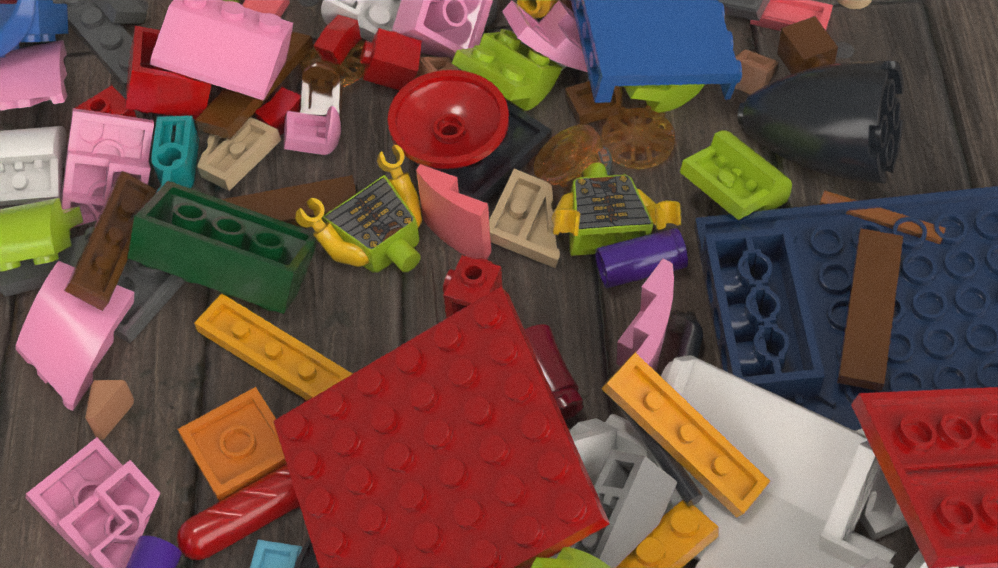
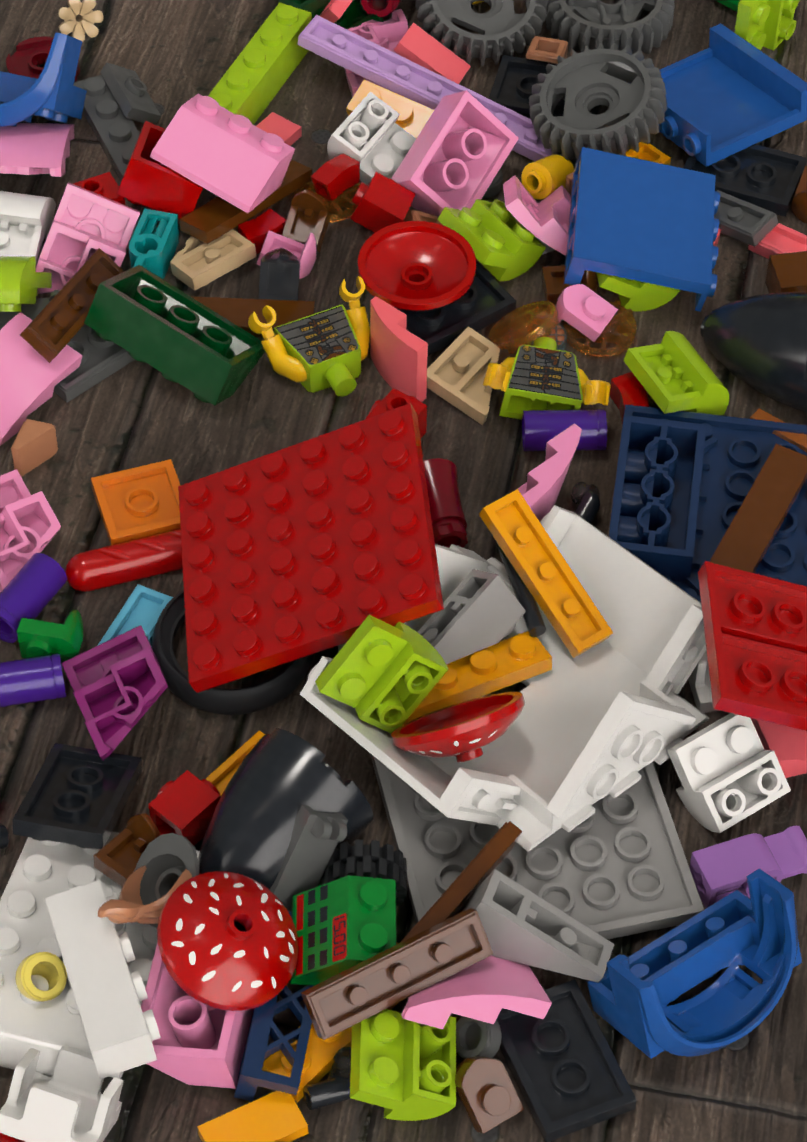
camera: 10 degrees right, 5 degrees down
light orange plate [194,293,353,401] -> none
nougat slope [735,49,779,94] -> none
none -> black plate [259,248,300,301]
none -> bright pink plate [555,284,618,342]
none -> red piece [609,372,649,425]

